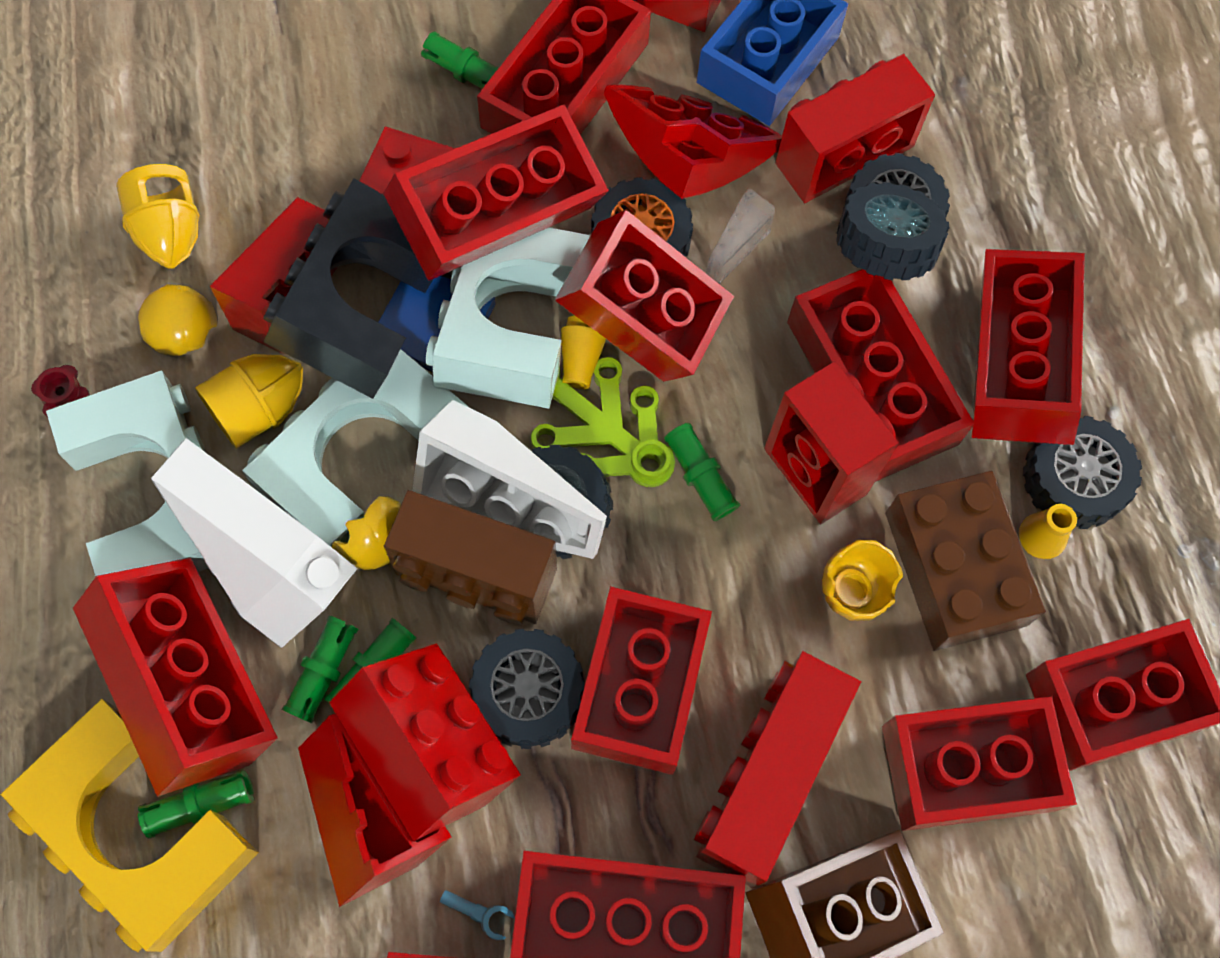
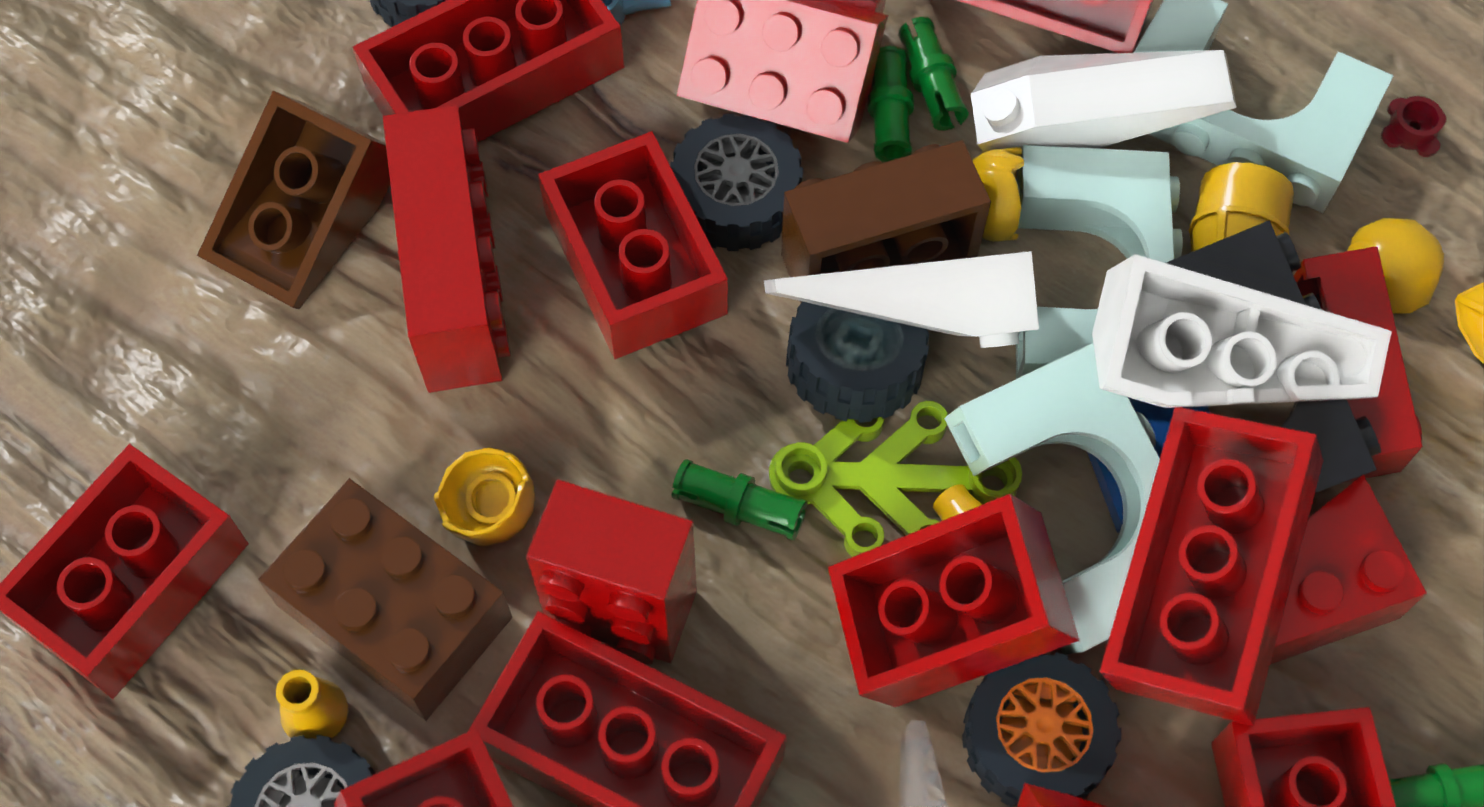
camera: 145 degrees right, 5 degrees down
red brick [882,696,1077,831] -> none
none -> white wedge [1092,254,1392,408]

